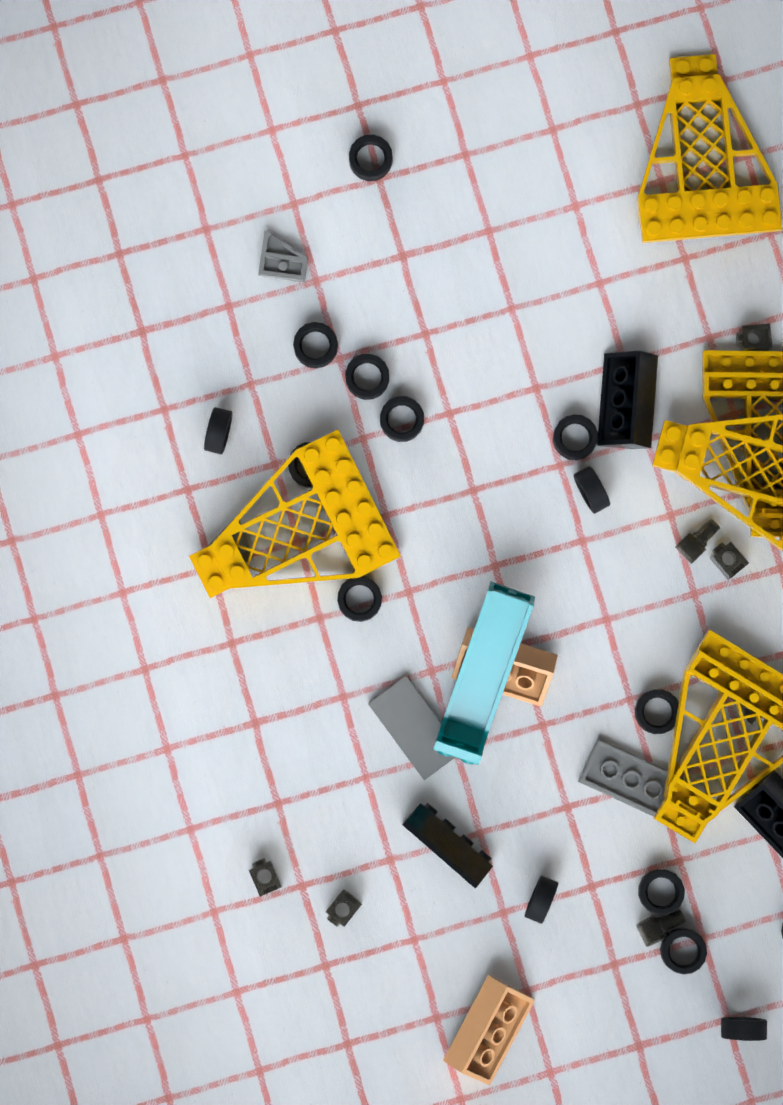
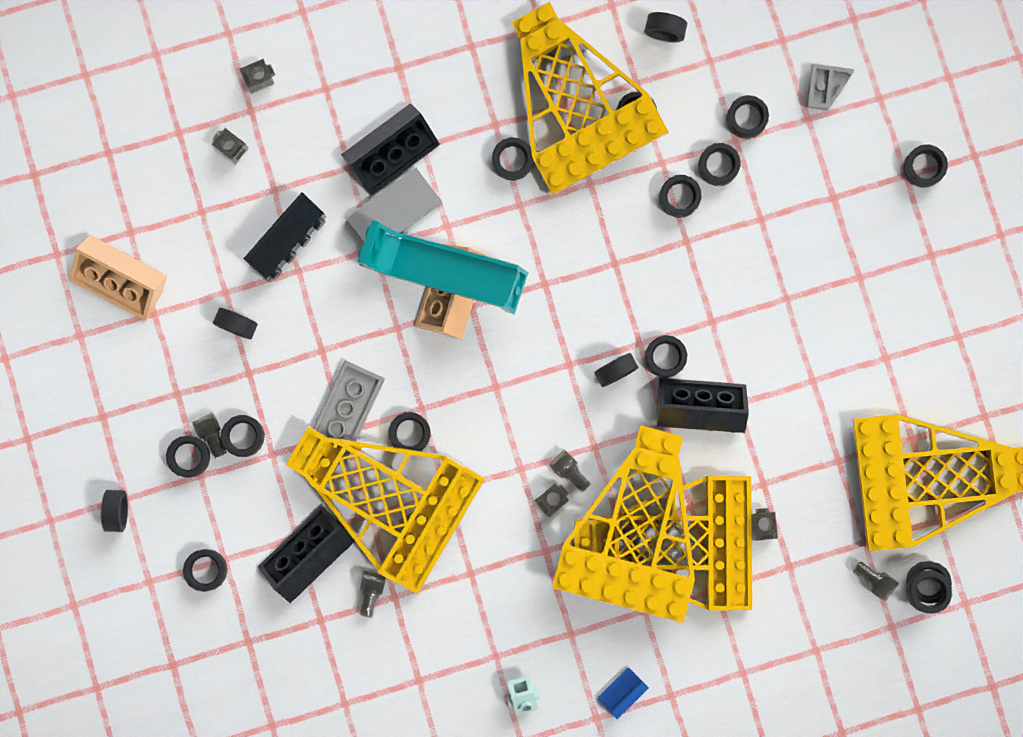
camera: 85 degrees right, 0 degrees up
none -> black slope [341,103,441,196]

